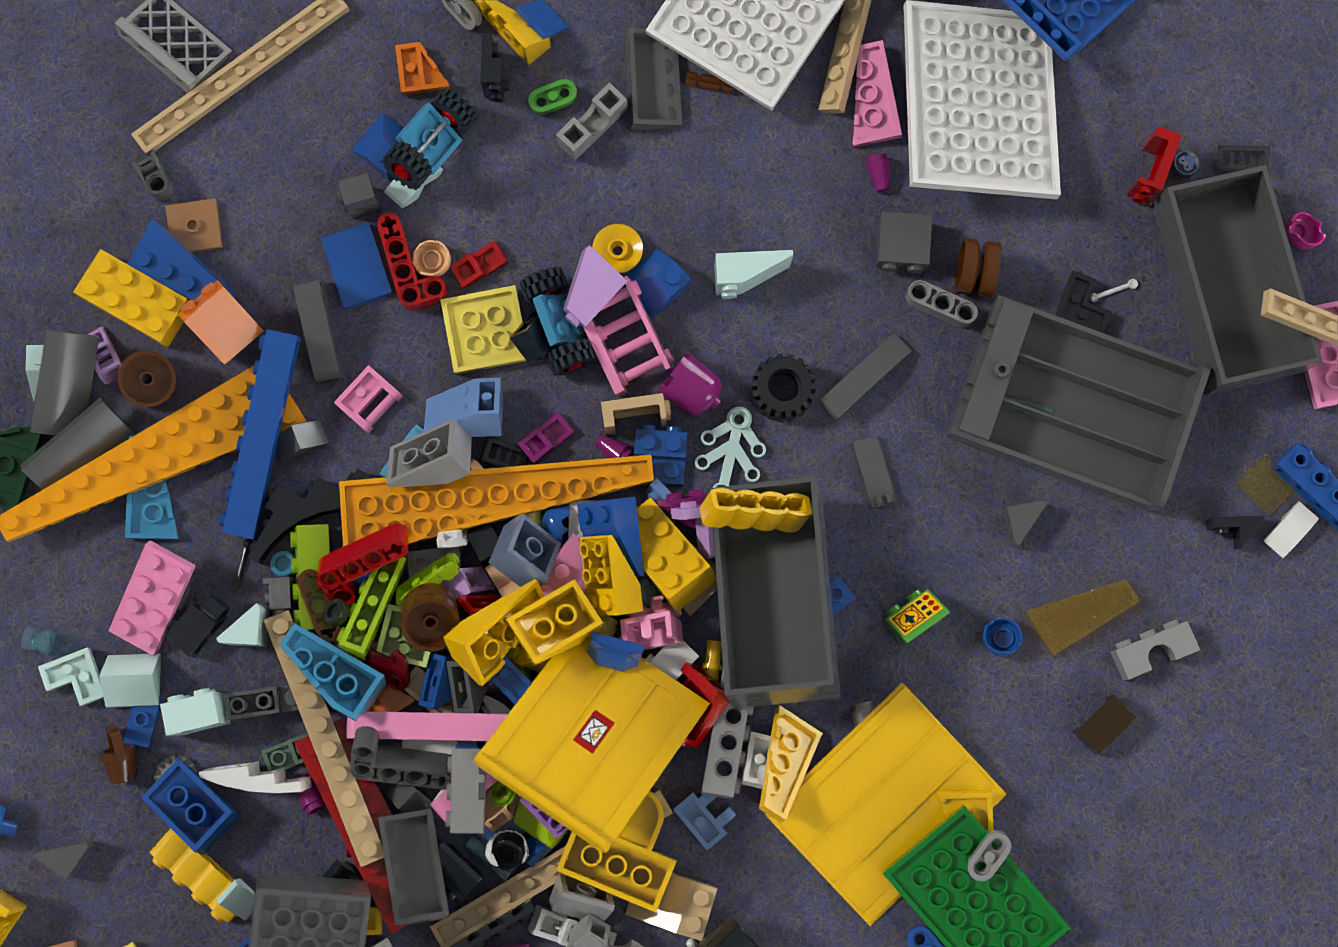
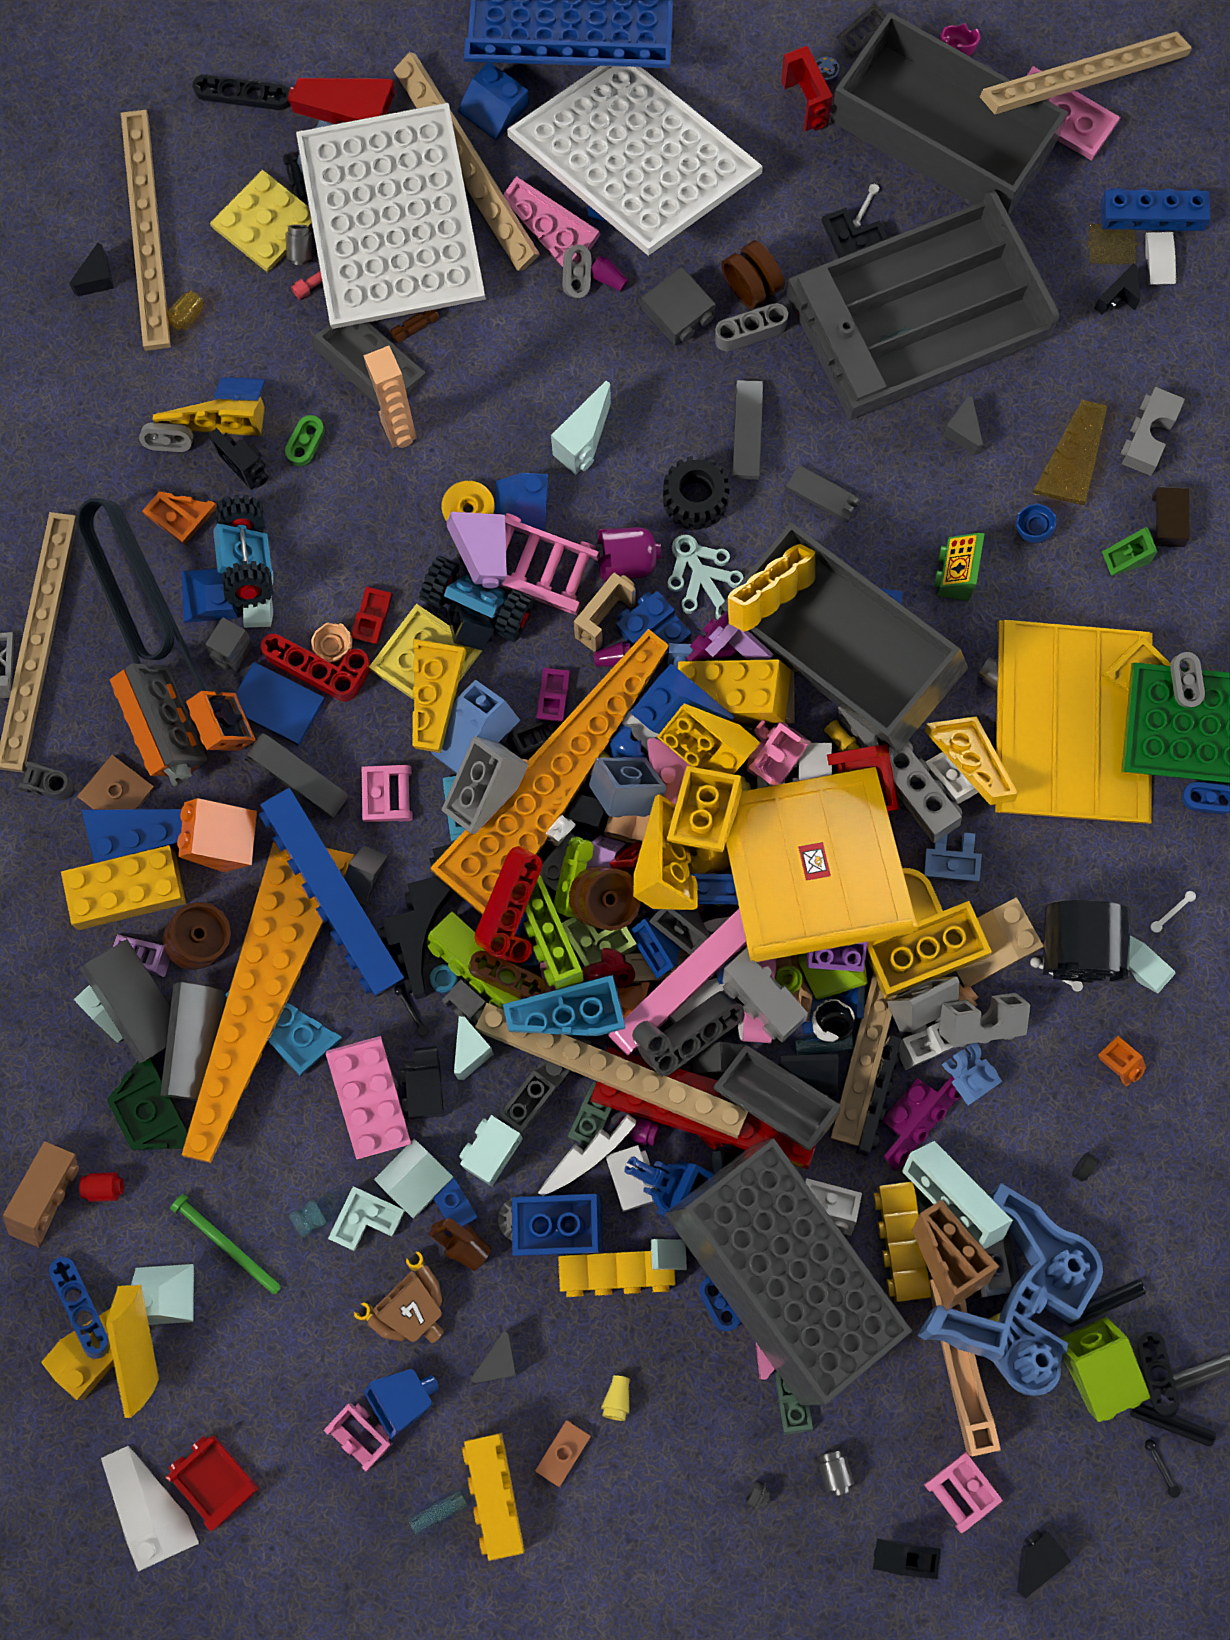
camera: 40 degrees left, 5 degrees down
pearl dark grey tile [324,599,350,627] -> none
light grey arch [556,82,628,160] -> none
blue slope [587,632,644,672] -> none
none -> piece [76,498,256,787]
none -> medium nougat torso [354,1252,444,1343]
none -> light nougat arch [364,346,417,448]
none -> yellow wing [412,639,467,753]
none -> light grey plate [562,245,591,298]
none -> white brick [606,1145,655,1212]
none -> blue brick [624,1157,714,1219]
none -> light nougat plate [959,984,978,1007]
none -> bright green slope [1102,527,1157,576]

